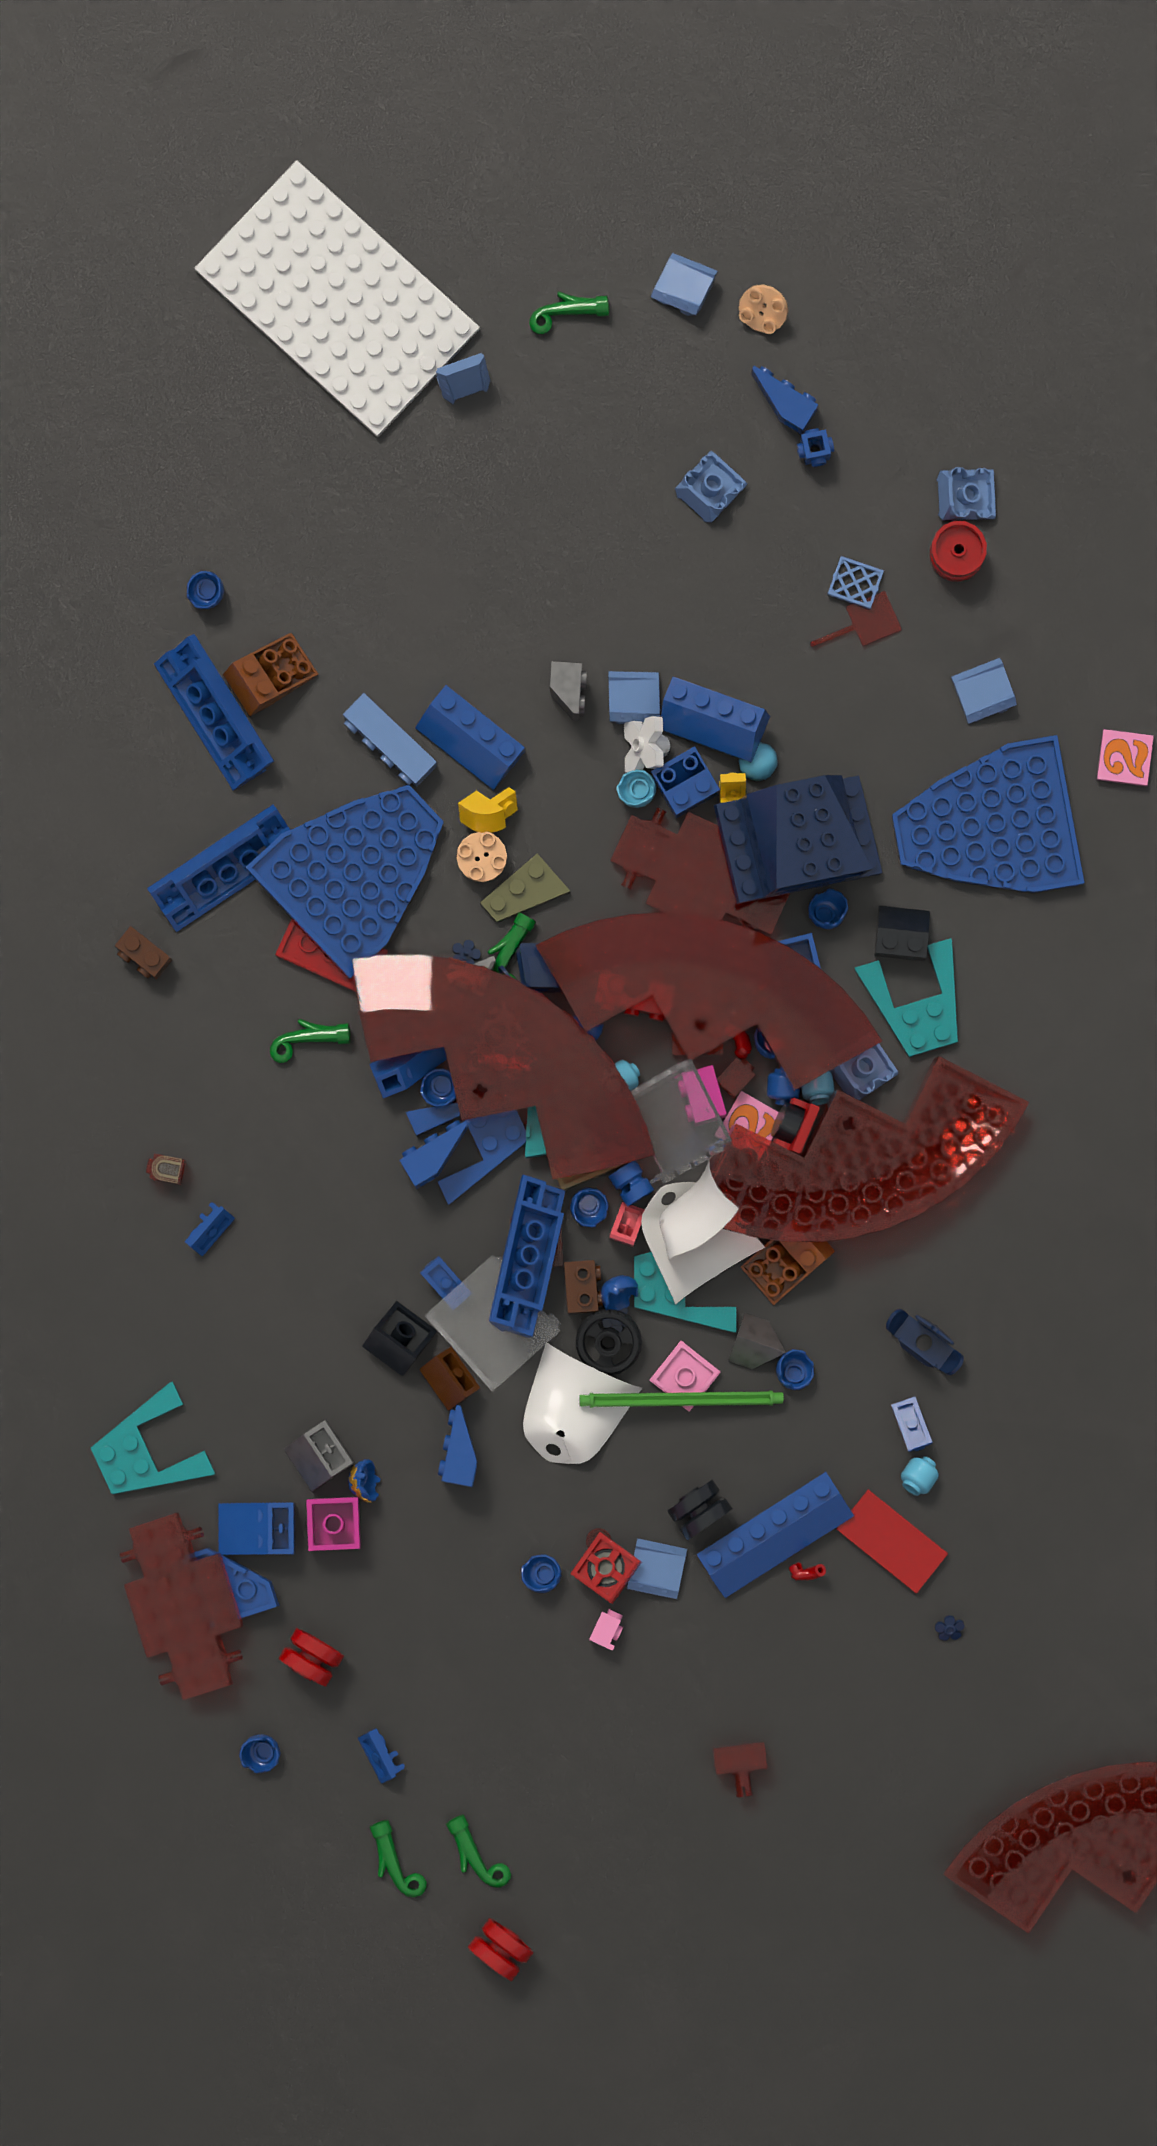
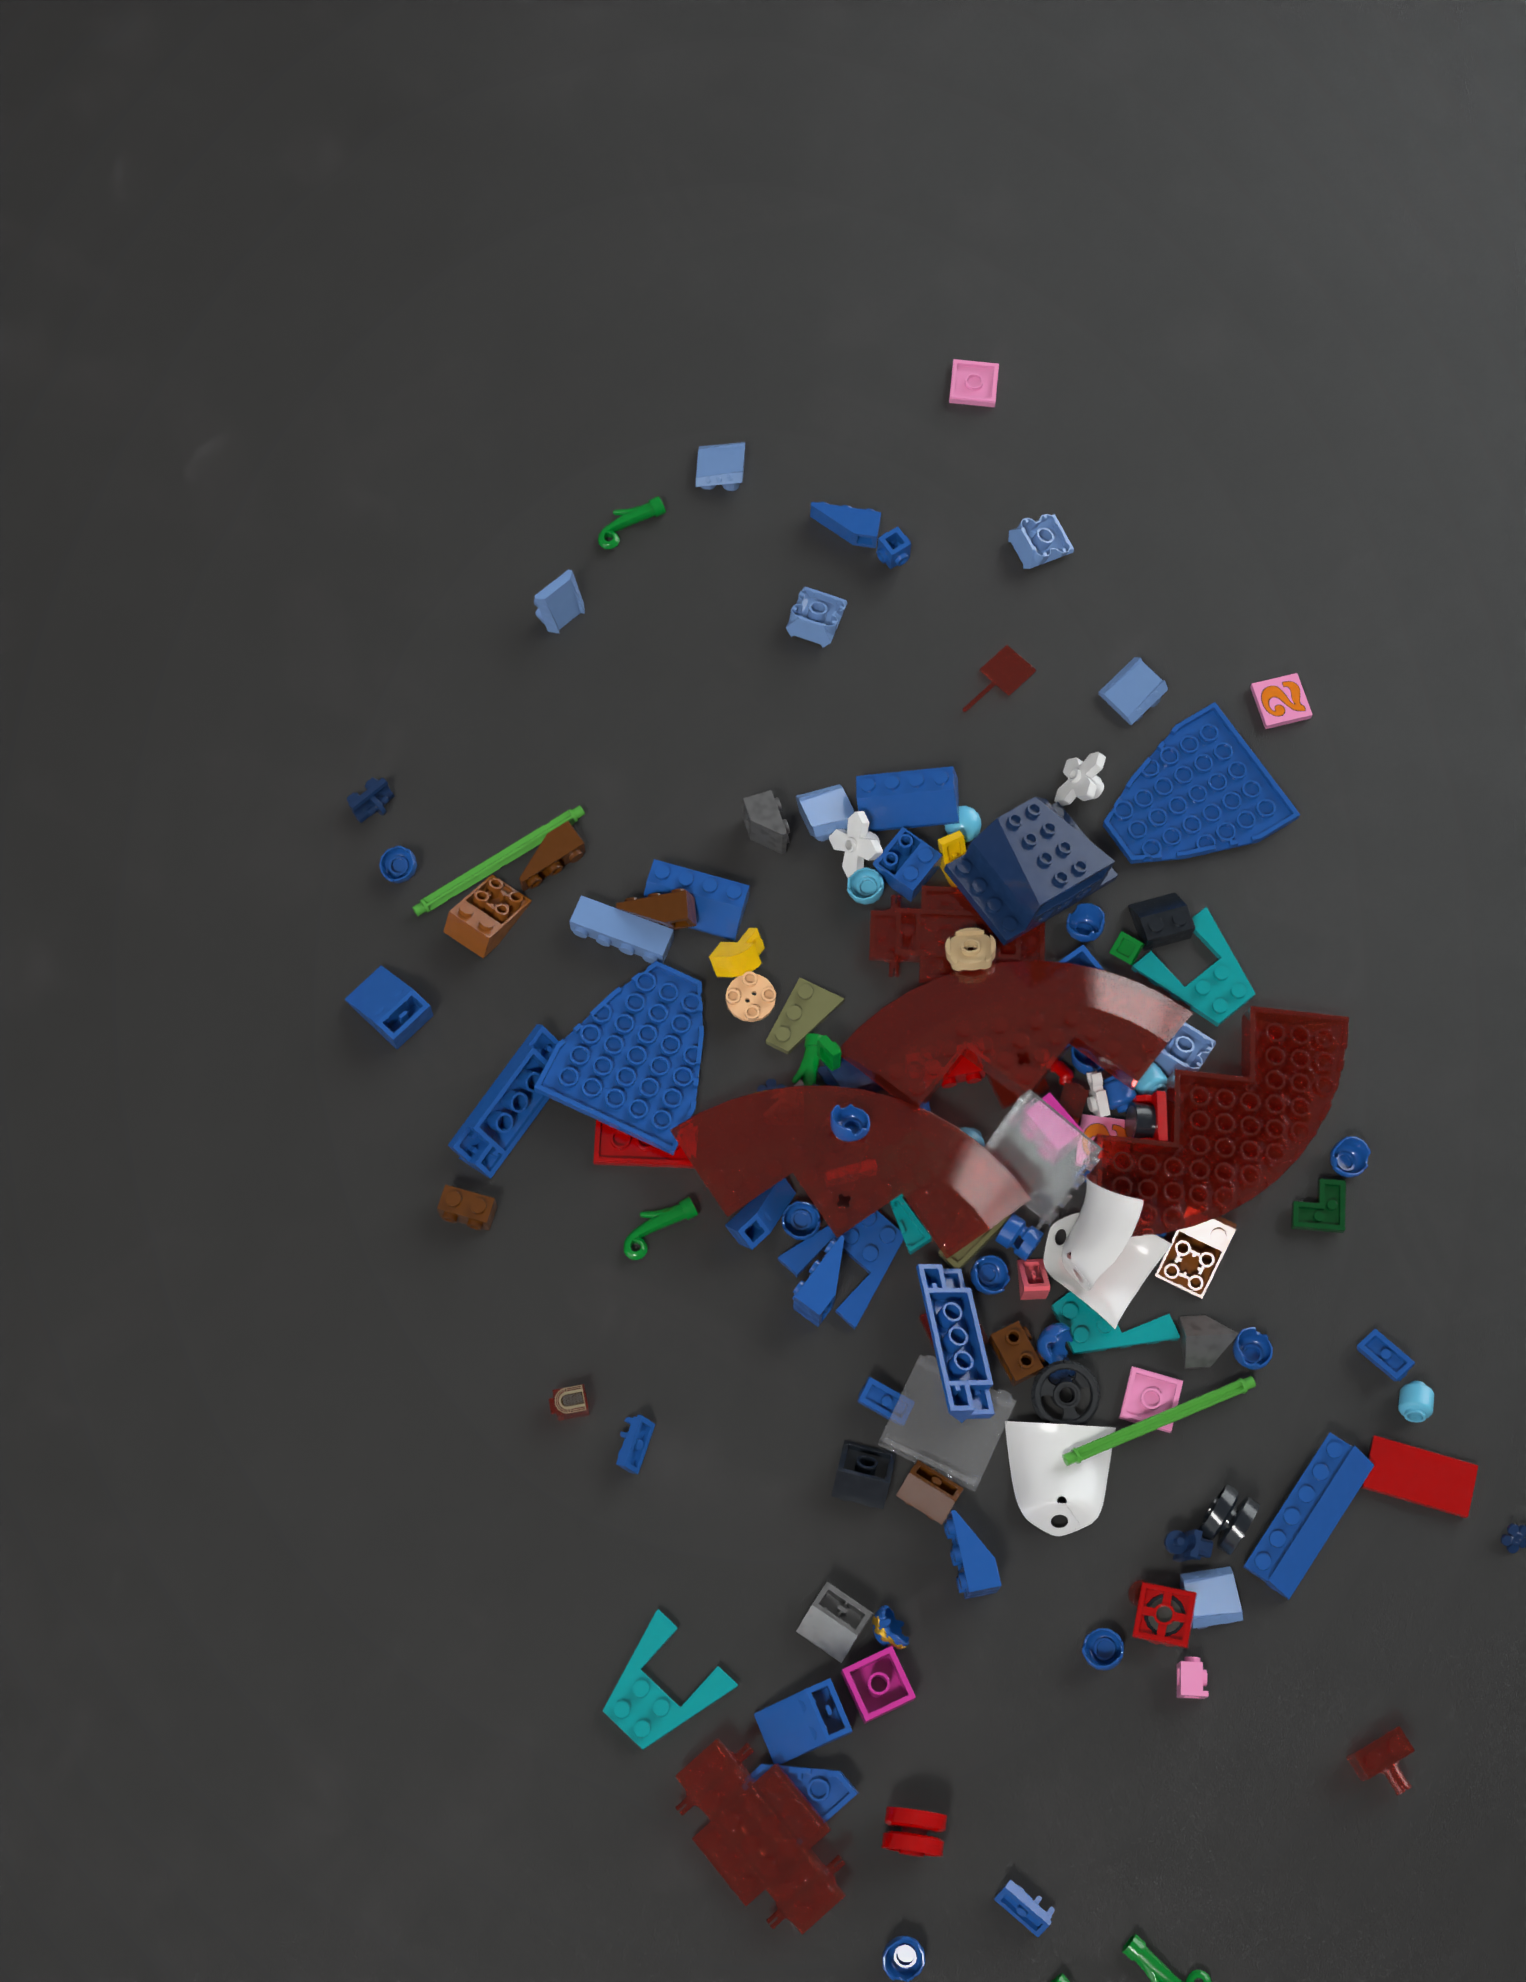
camera: 25 degrees left, 15 degrees down
blue slope [154,634,274,790] -> none
white plate [194,160,480,438] -> none
light nougat plate [739,285,788,334] -> none
red arm [789,1562,826,1580] -> none
medium blue window [827,556,884,609] -> none
dark blue piece [886,1309,964,1375] -> none
red wheel [930,521,987,581] -> none
none -> blue slope [345,965,434,1049]
none -> dark blue hips [347,777,395,823]
none -> bright green piece [412,805,585,916]
none -> reddish brown slope [519,821,586,891]
none -> reddish brown slope [616,889,697,930]
none -> green plate [817,1035,842,1071]
none -> blue hair [830,1104,871,1142]
none -> tan plate [945,928,996,971]
none -> bright pink tile [949,359,999,407]
none -> white plant [1054,752,1106,806]
none -> white plate [1086,1071,1110,1117]
none -> green plate [1109,931,1145,965]
none -> dark blue hips [1164,1529,1213,1562]
none -> dark green plate [1291,1179,1346,1233]
none -> blue hair [1330,1136,1371,1178]

